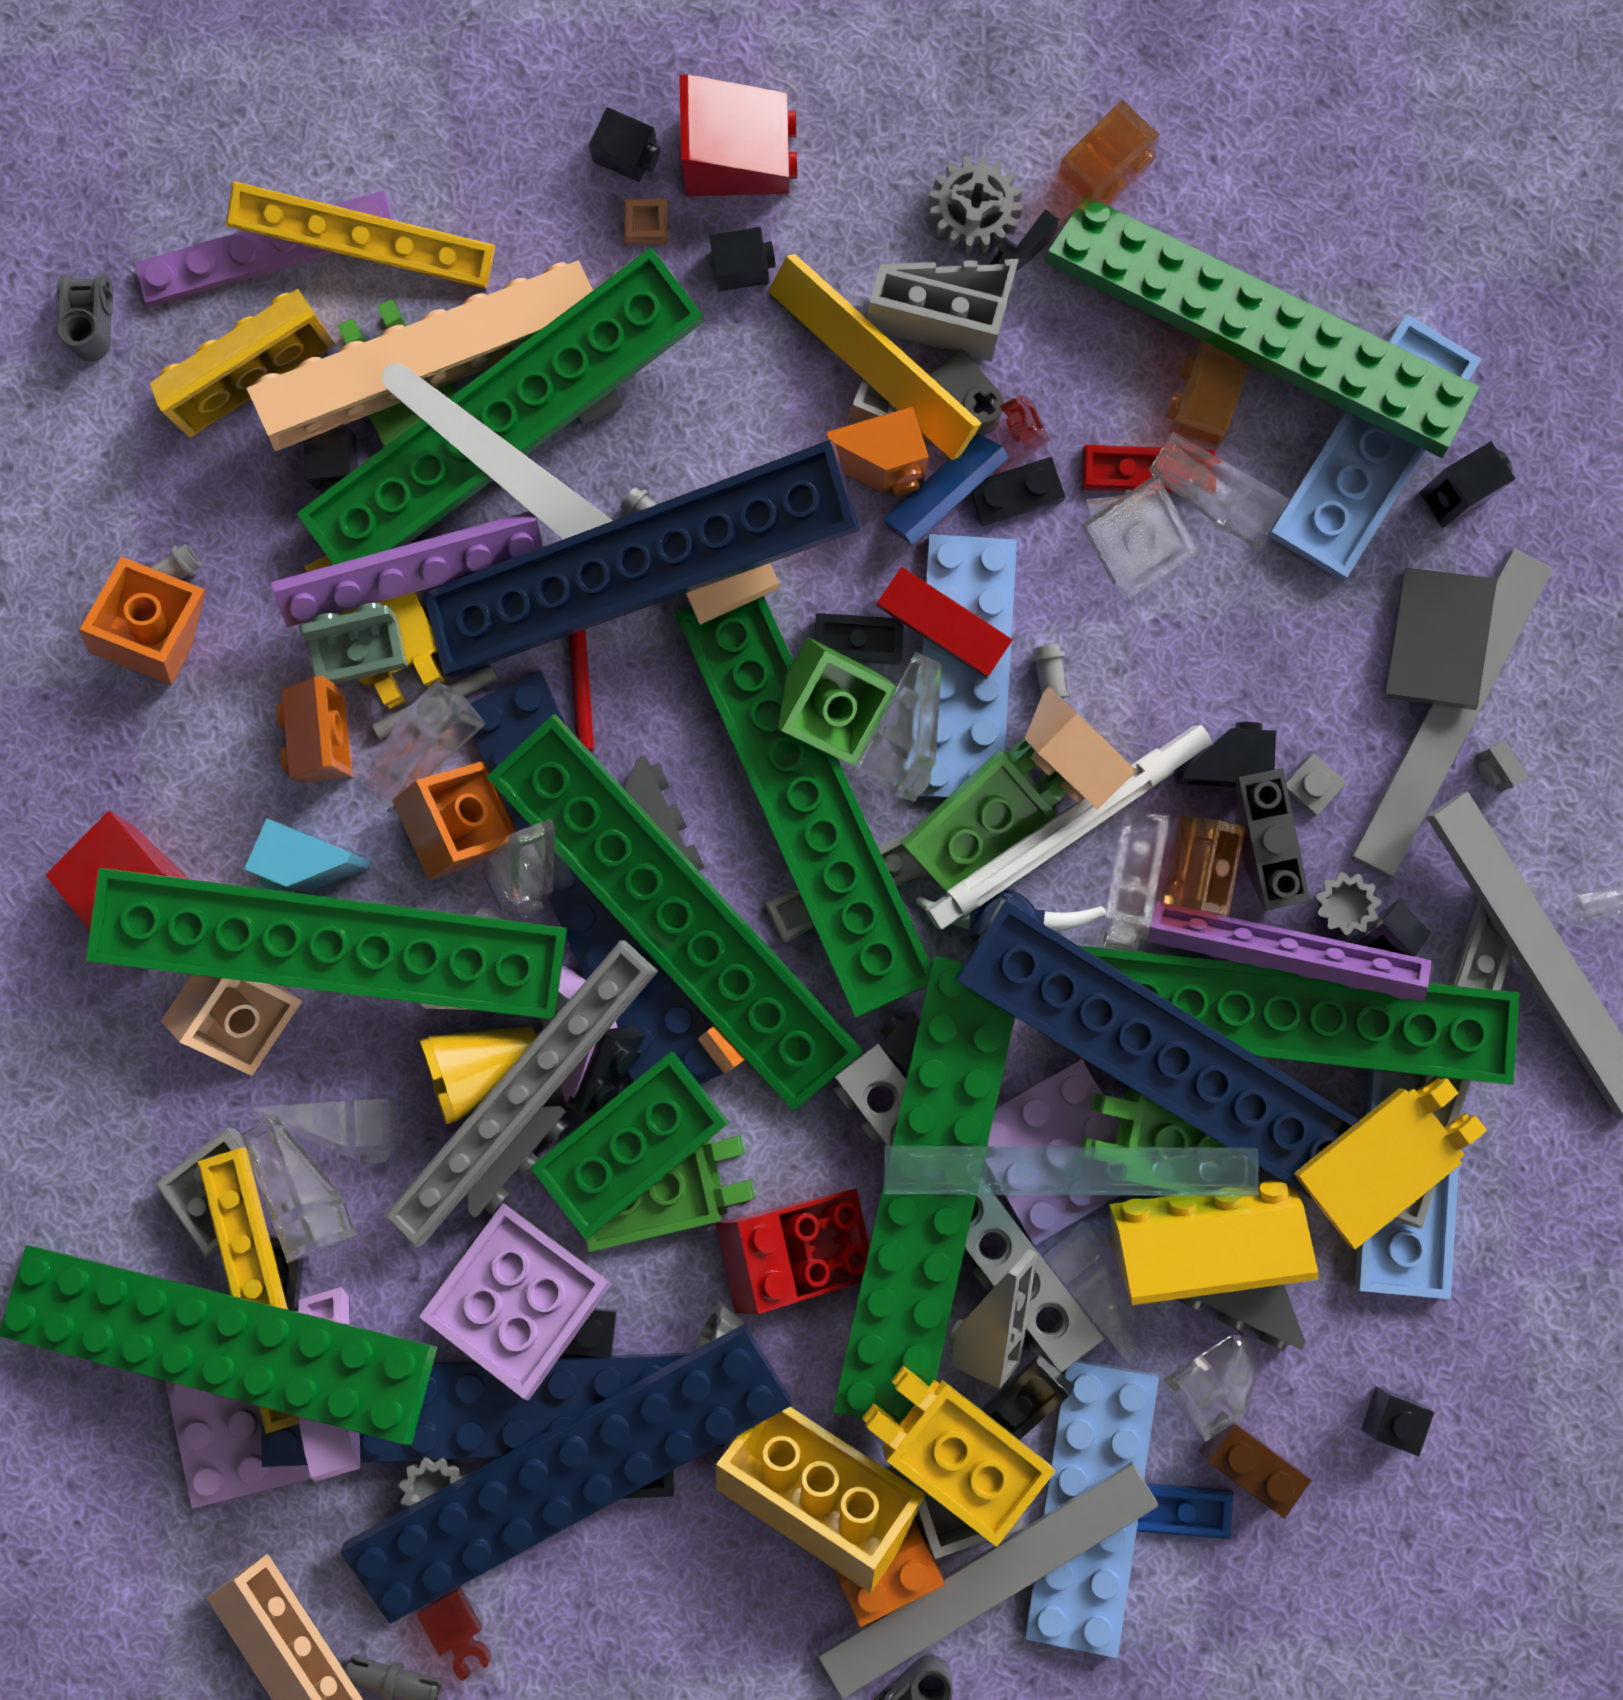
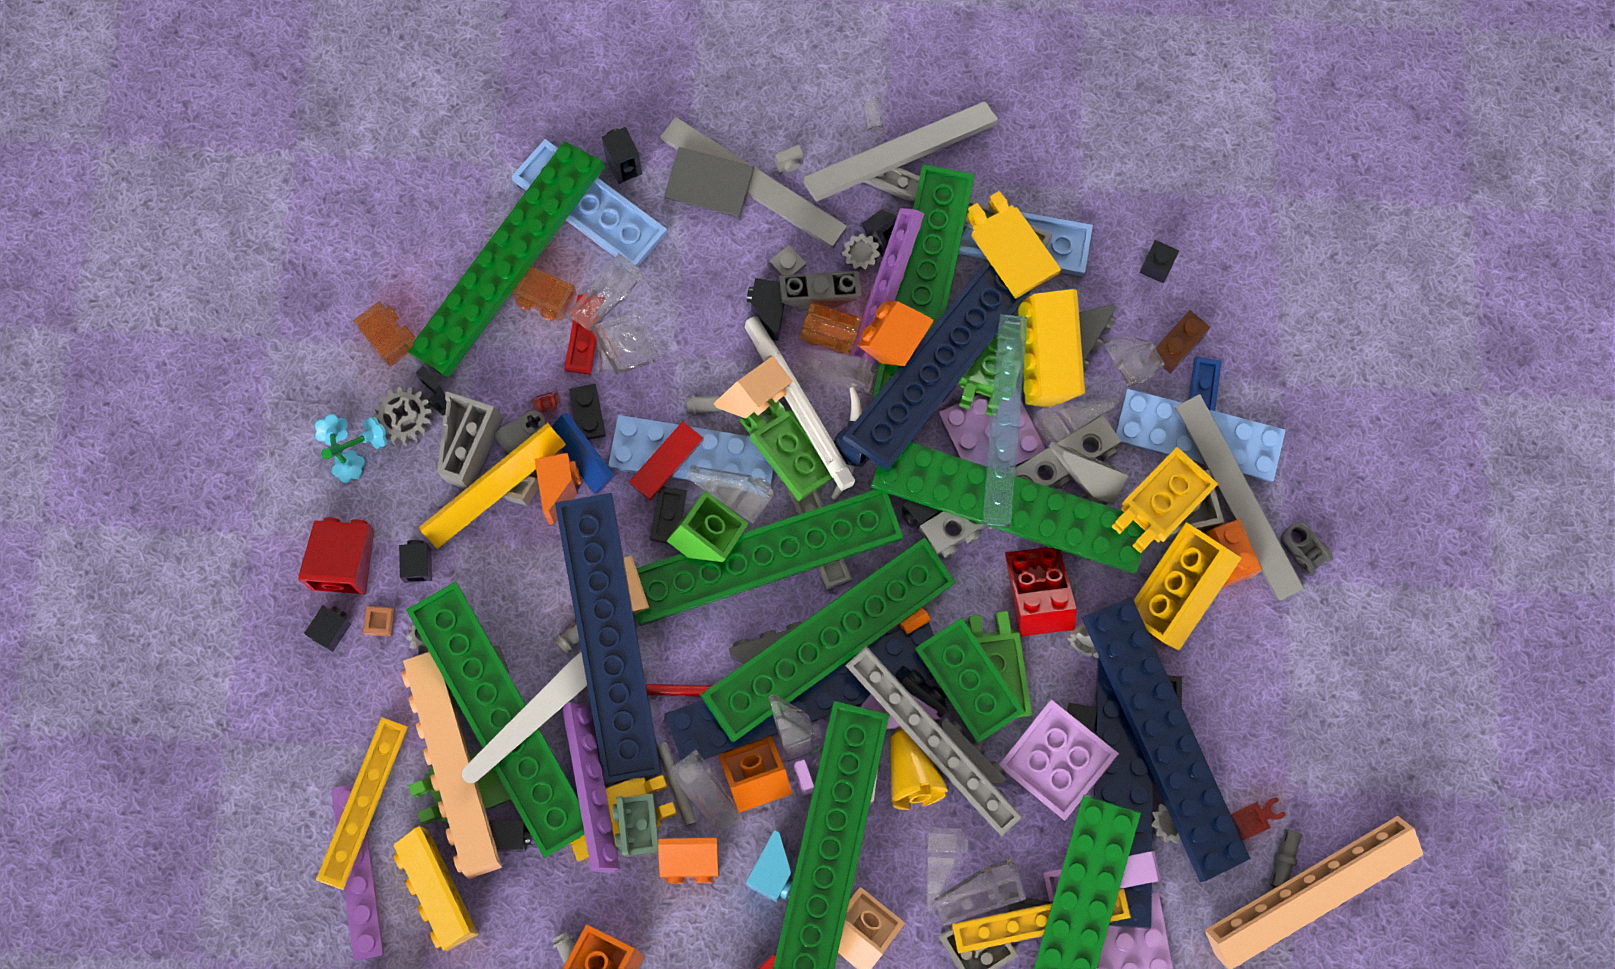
camera: 90 degrees left, 10 degrees down
black plate [981,1353,1075,1440] -> none
none -> medium azure plant [315,413,387,483]
none -> lavender tile [794,759,814,796]
none -> orange slope [858,301,934,366]

